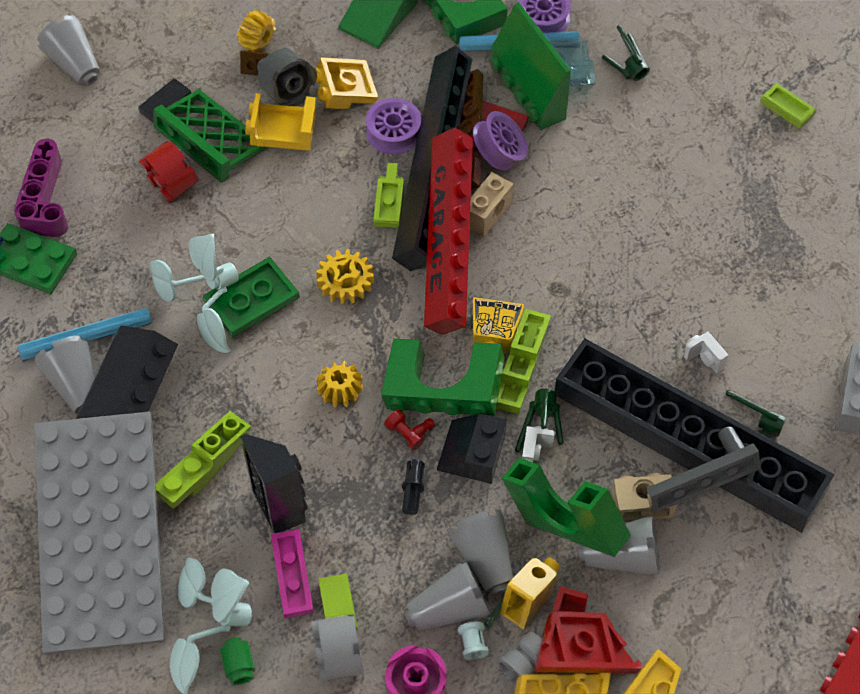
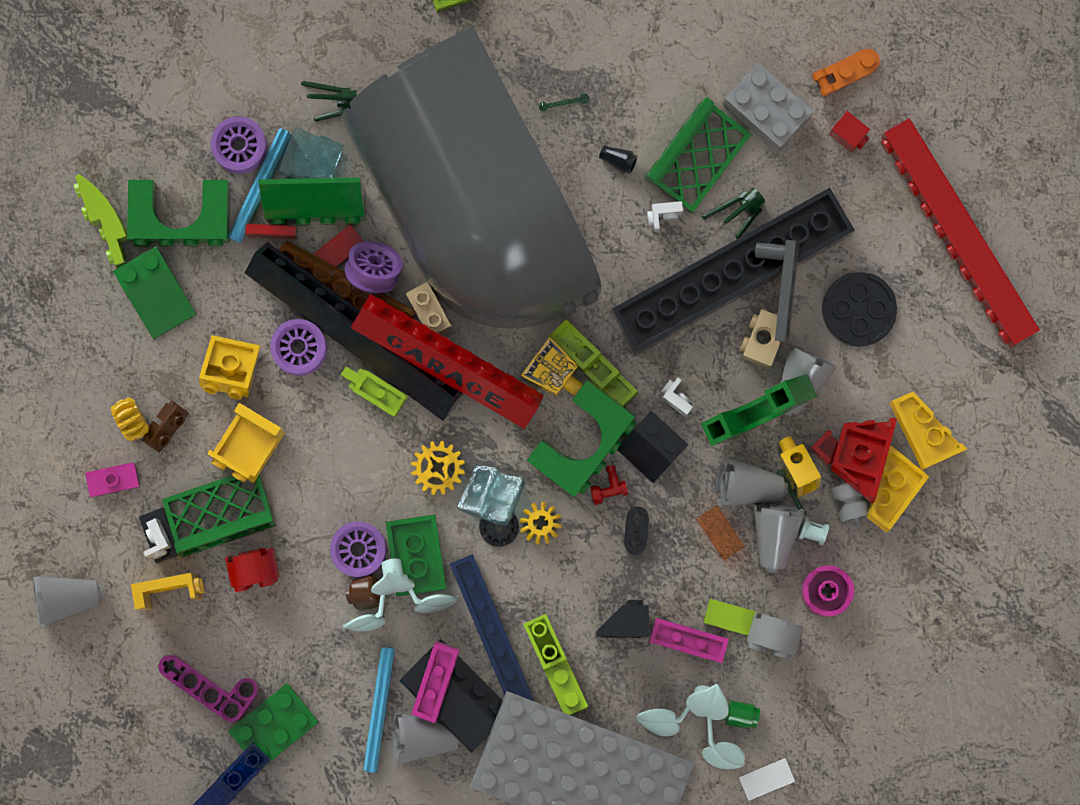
camera: 60 degrees left, 25 degrees up
dark grey brick [257,47,316,106] -> none
black axle [402,459,425,515] -> none
dark green plant [515,388,564,452] -> none
none -> dark pink plate [85,462,140,498]
none -> yellow panel [131,573,205,611]
none -> white bracket [143,518,172,560]
none -> red tile [245,224,298,240]
none -> medium lavender wheel [330,521,387,578]
none -> dark grey panel [342,26,602,329]
none -> reddish brown head [346,575,380,611]
none -> dark pink plate [411,641,460,723]
none -> dark blue plate [450,554,535,702]
none -> clear light blue slope [457,464,526,526]
none -> black gear [479,507,519,547]
none -> clear green hinge [539,93,589,111]
none -> black cone [599,145,638,174]
none -> black beam [624,506,649,555]
none -> green fence [644,97,751,213]
none -> clear orange tile [696,505,745,561]
none -> black tile [822,272,897,347]

